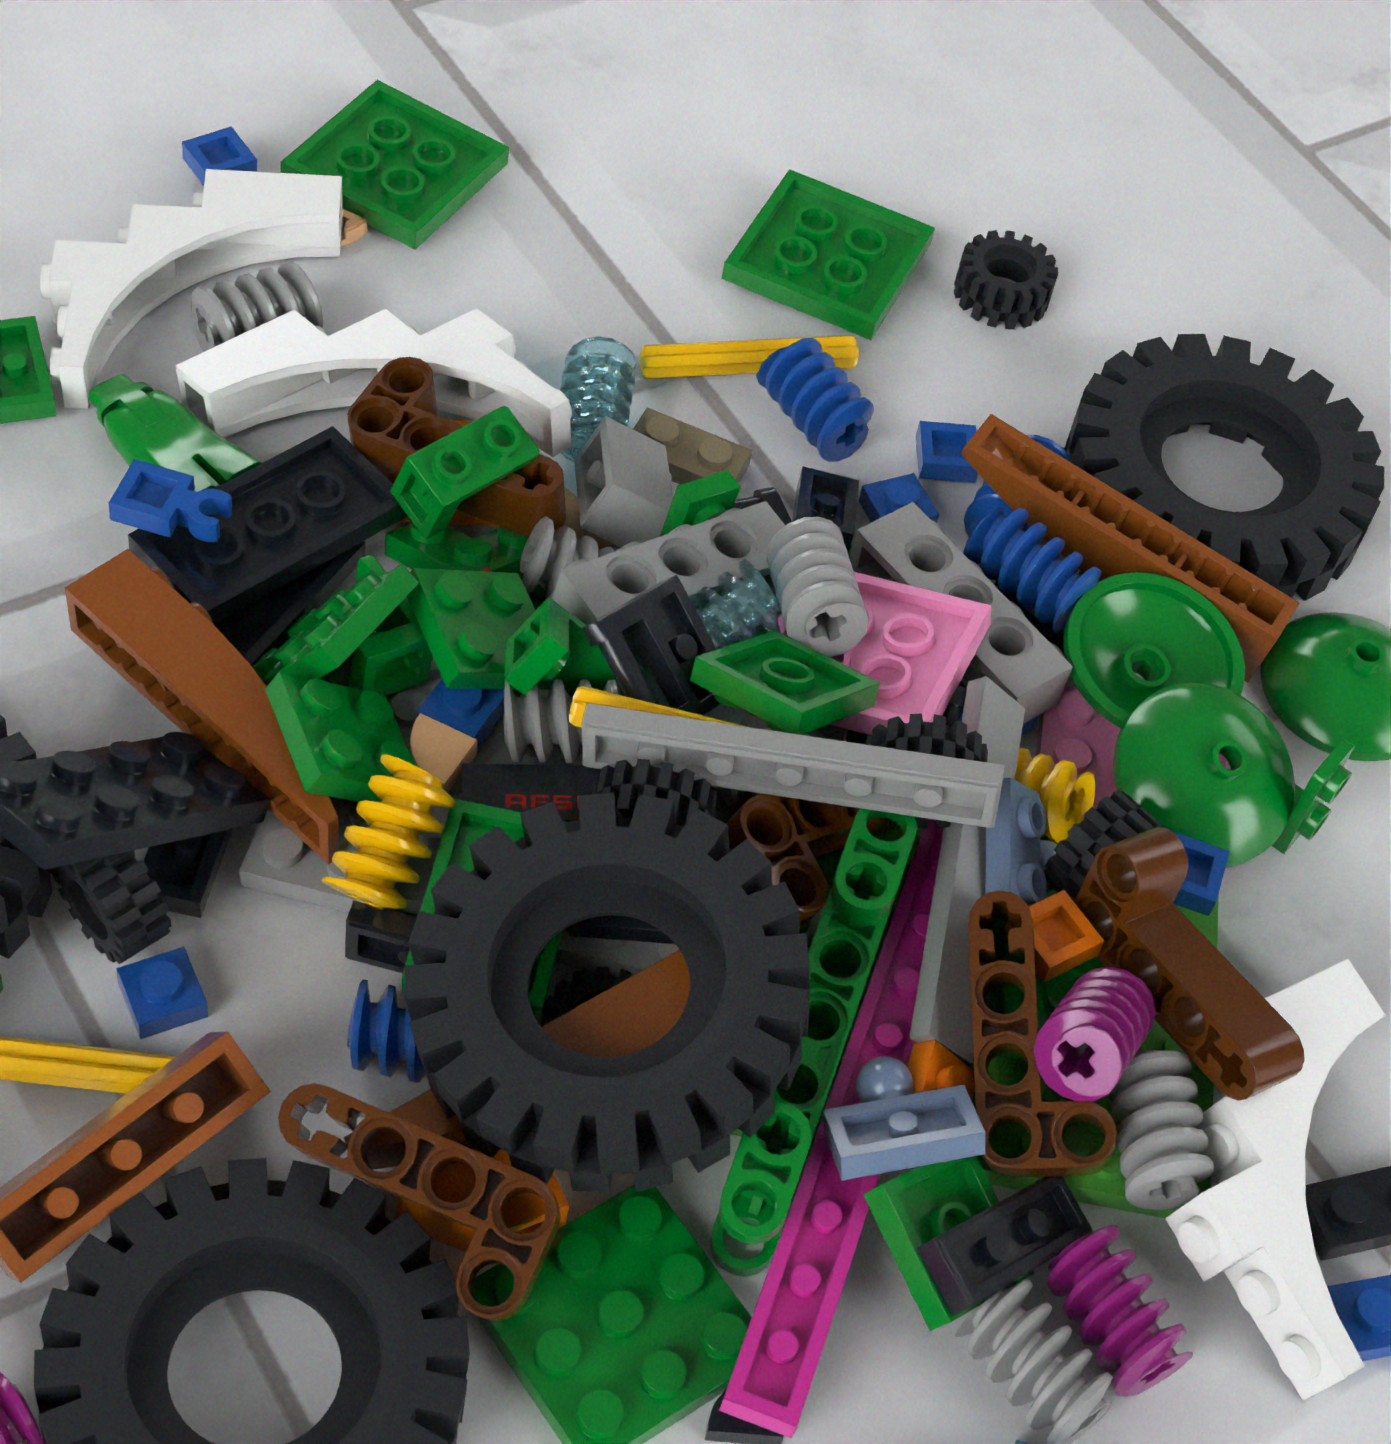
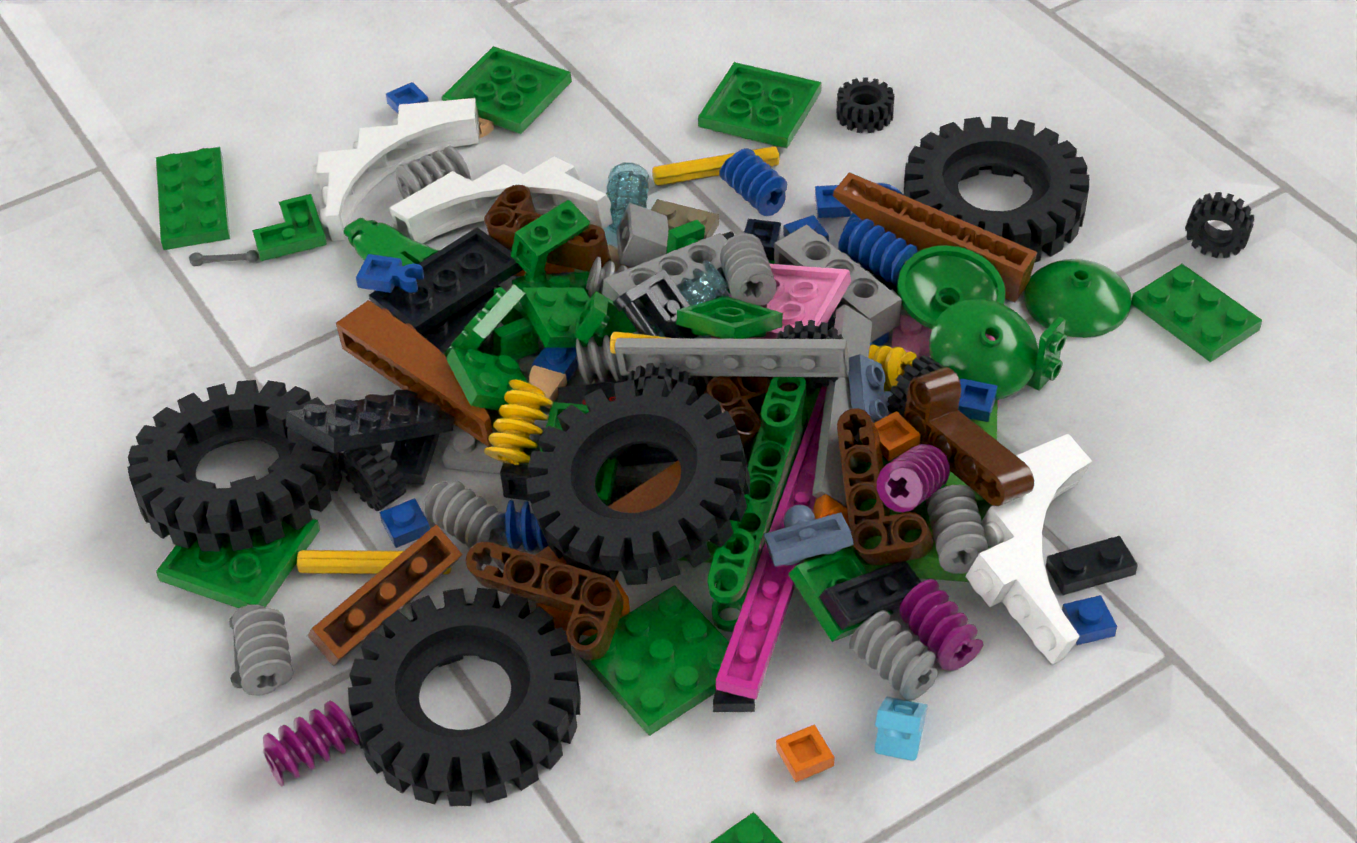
camera: 10 degrees right, 5 degrees down
none -> light grey piece [422,481,505,549]

